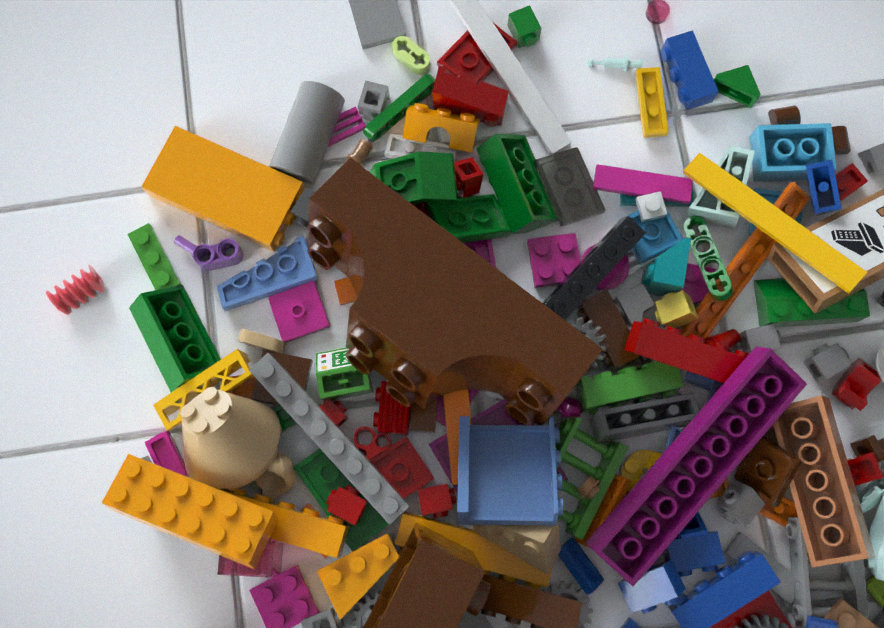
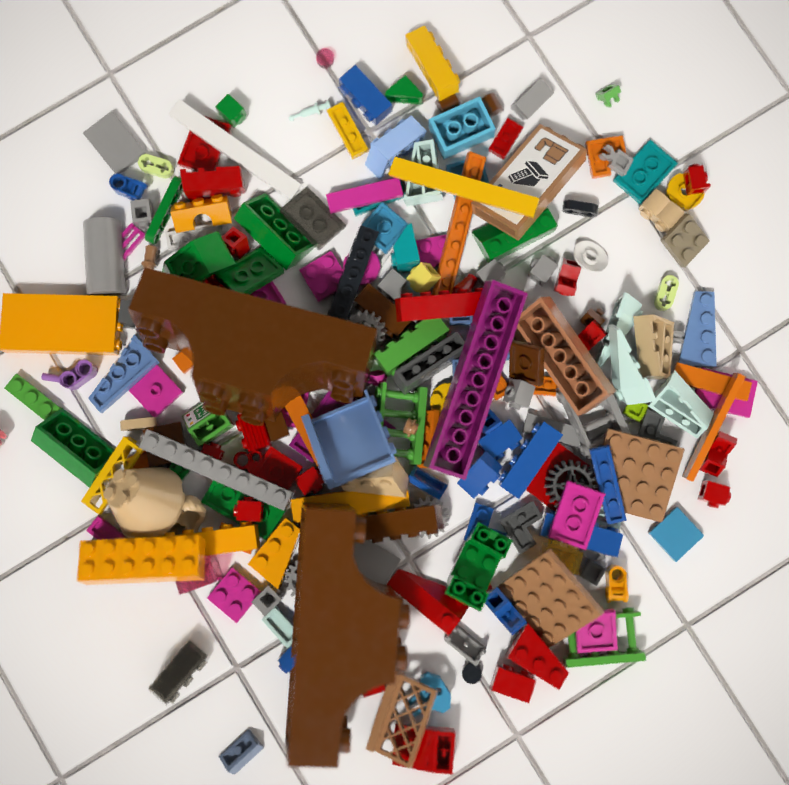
camera: 25 degrees left, 5 degrees up
white plate [635,191,667,222] -> none
green beam [683,216,733,301] -> none
blue slope [806,160,842,216] -> none
none -> blue piece [109,173,148,201]
none -> light blue wedge [365,115,426,180]
none -> yellow brick [405,25,460,101]

